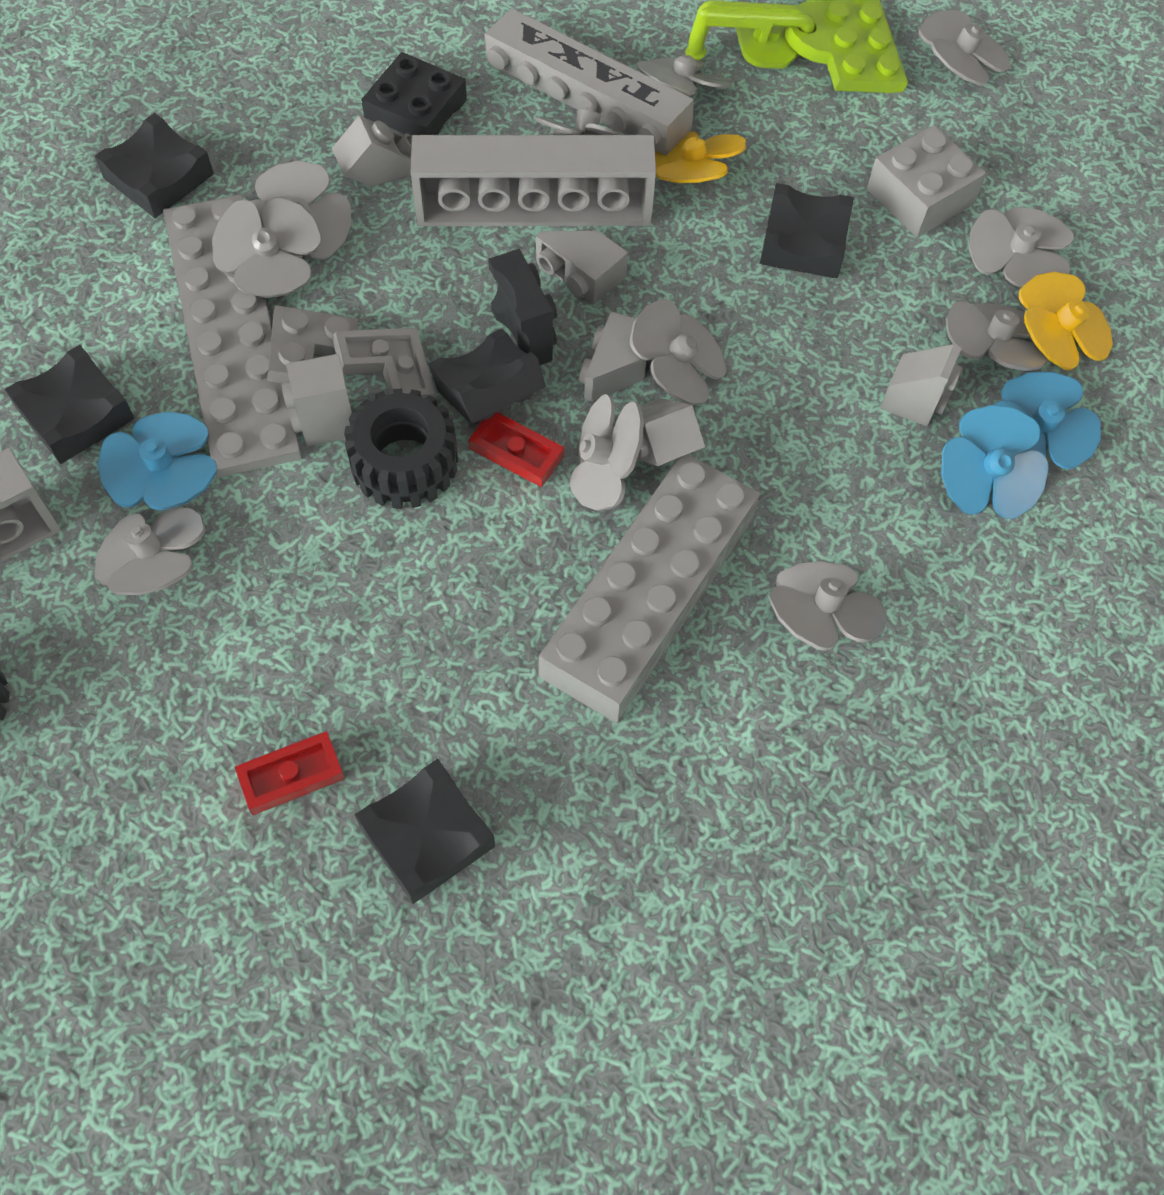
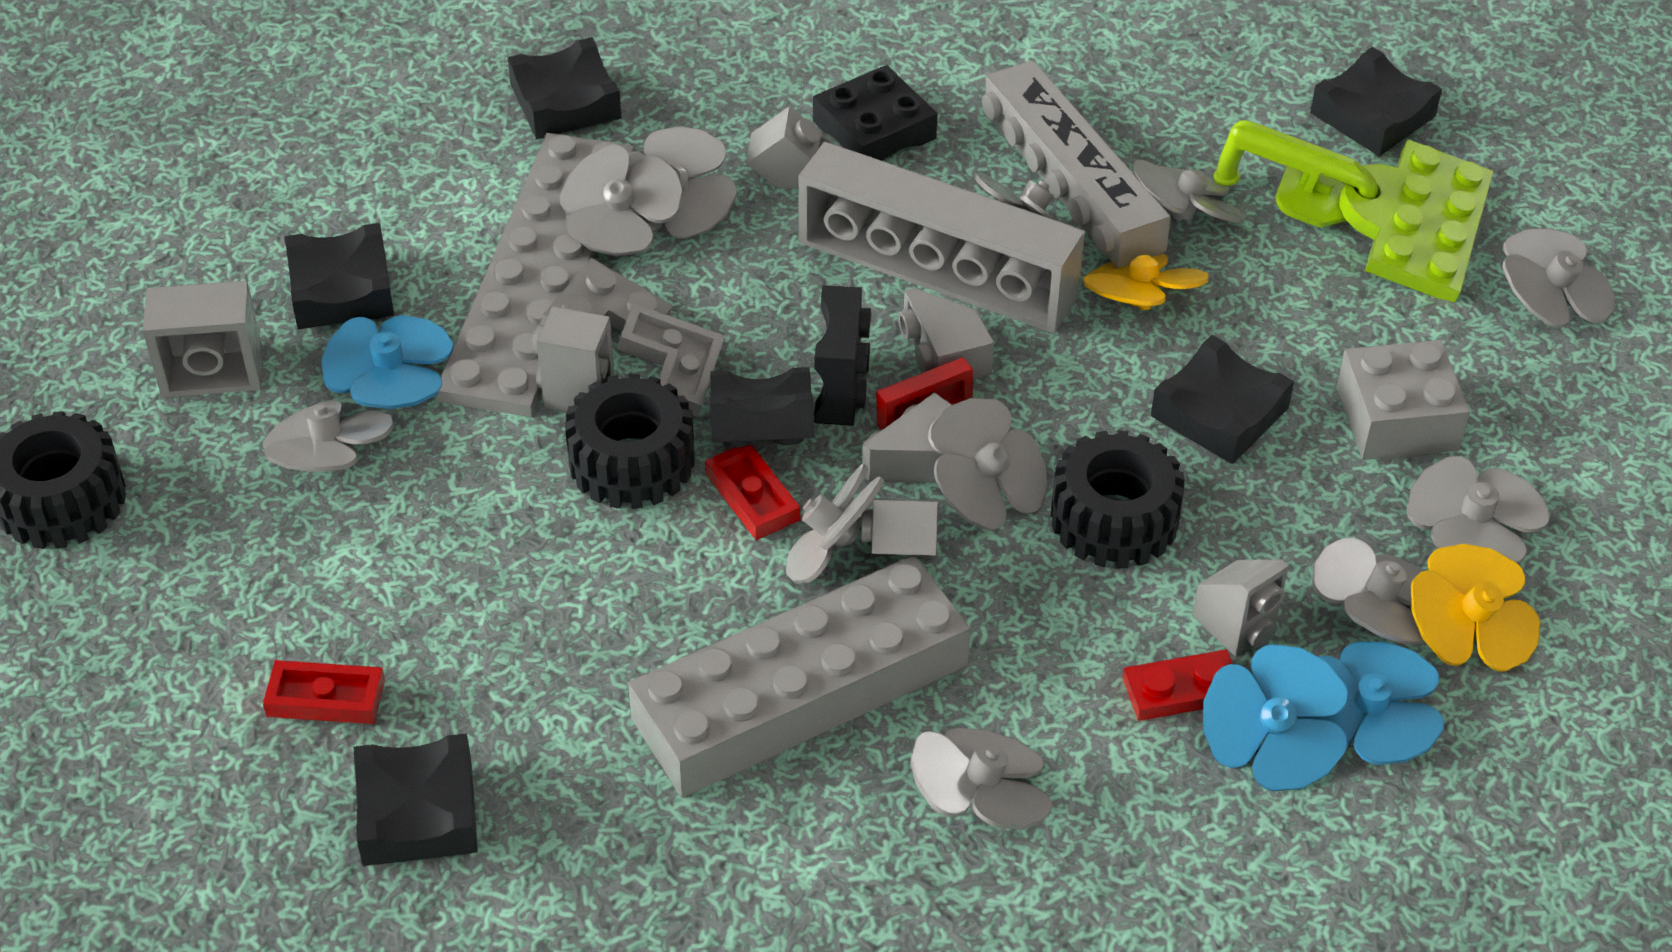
camera: 30 degrees right, 15 degrees down
none -> red plate [876,357,973,430]
none -> black tyre [1050,430,1185,568]
none -> red plate [1122,649,1233,721]

